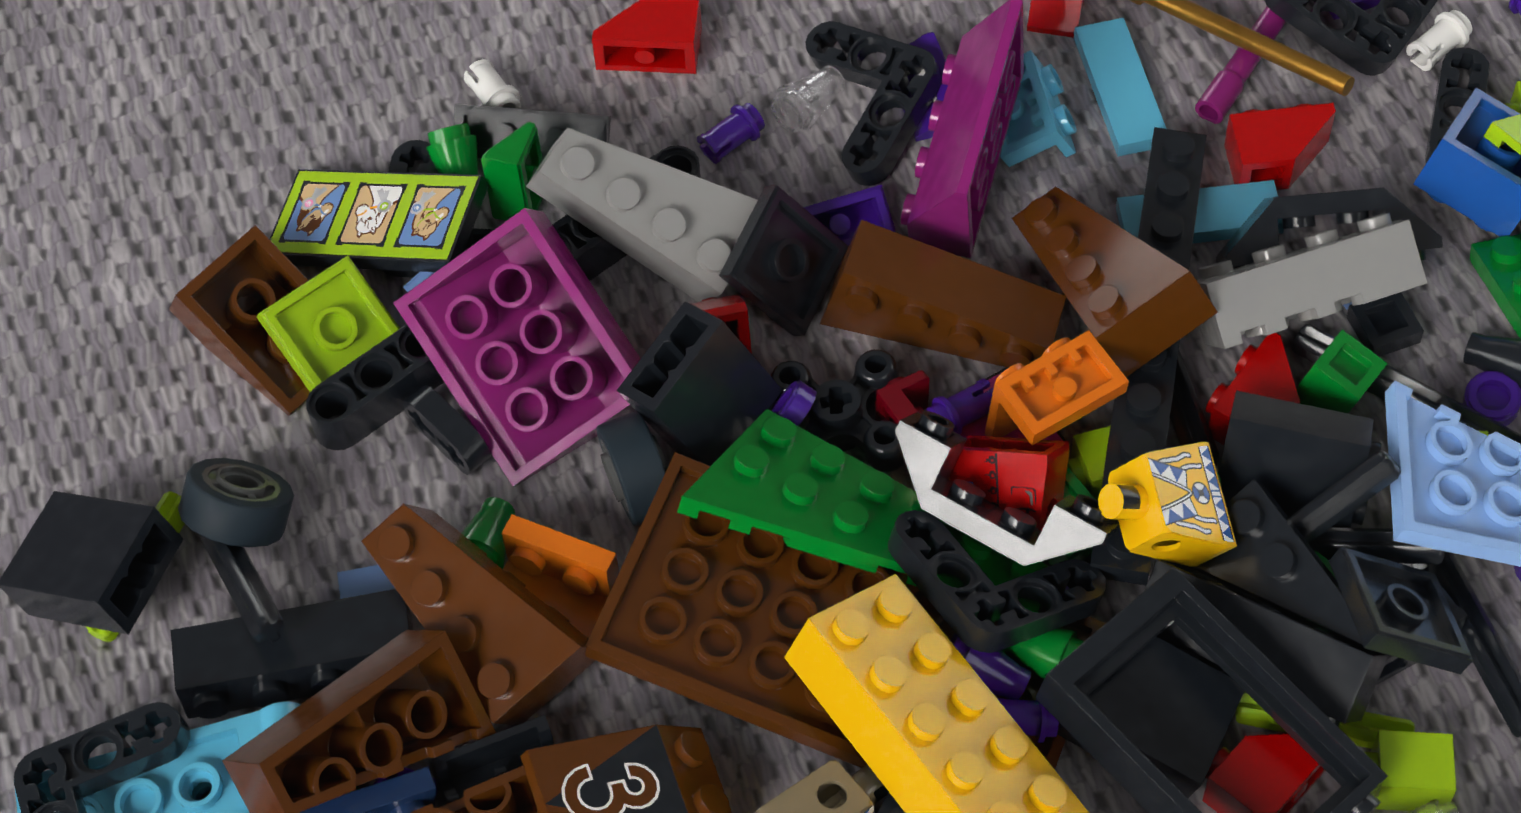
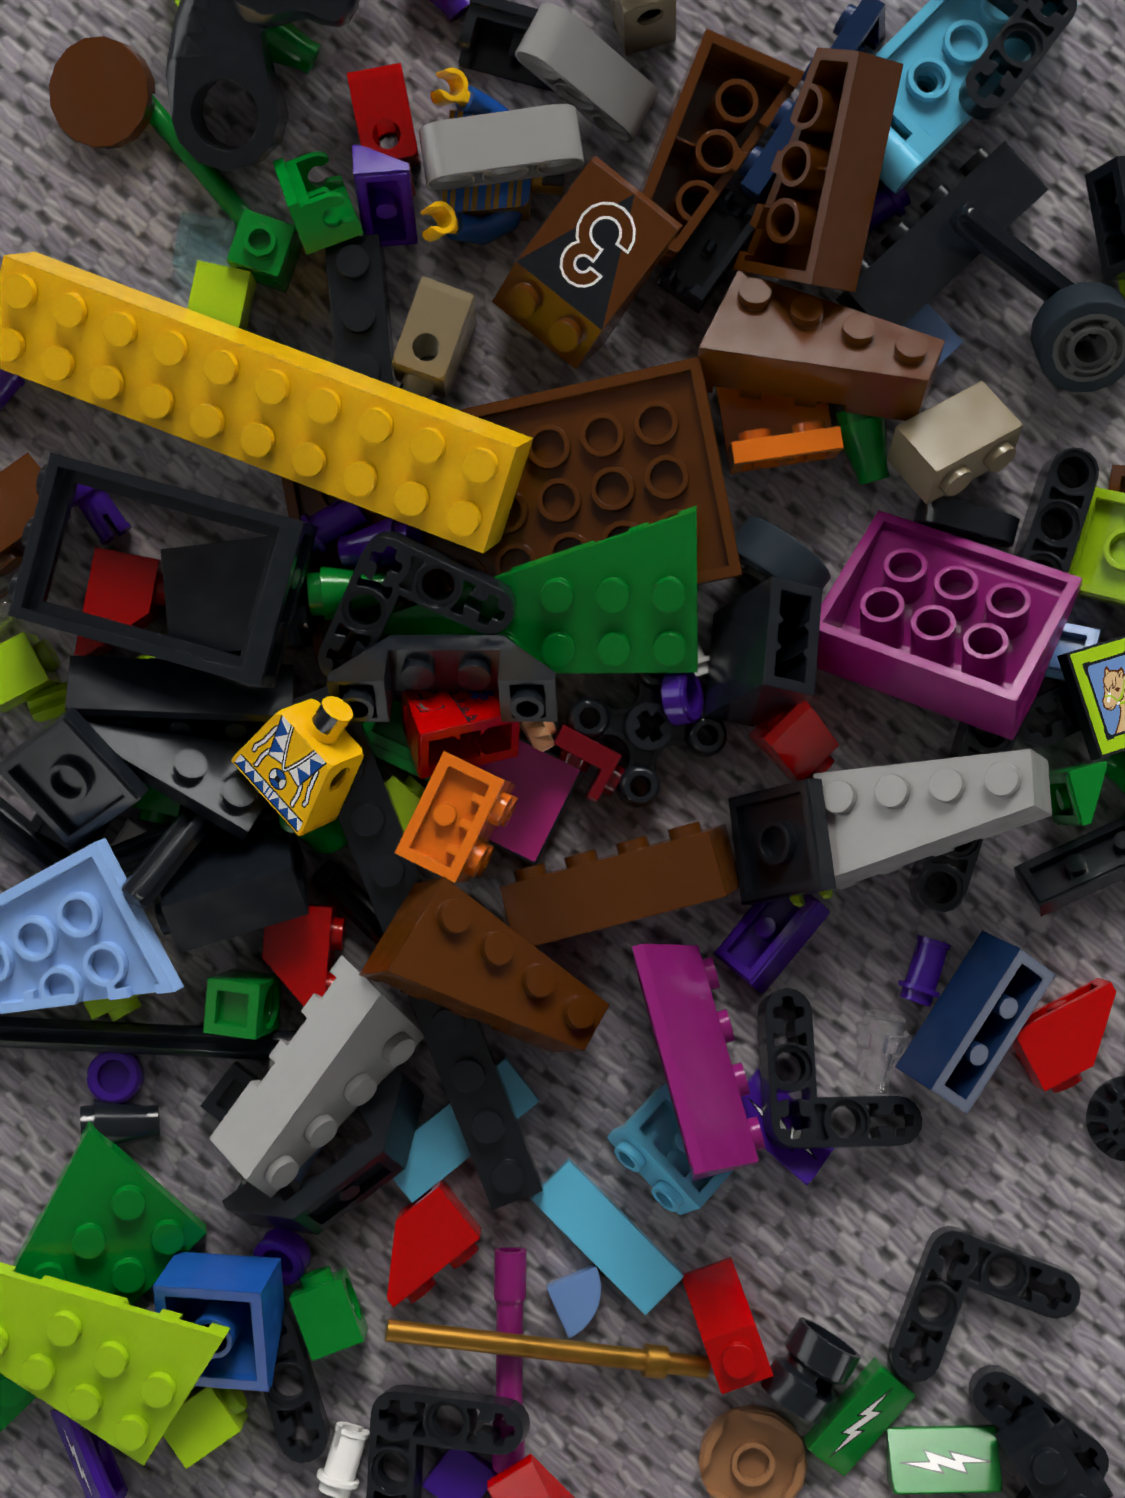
camera: 145 degrees right, 30 degrees up
dark purple pin [926,379,994,435] -> none
none -> dark purple tile [253,1228,311,1285]
none -> green brick [289,1265,369,1361]
none -> medium blue tile [547,1263,601,1338]
none -> dark tan brick [887,381,1023,505]
none -> dark blue brick [895,930,1056,1114]

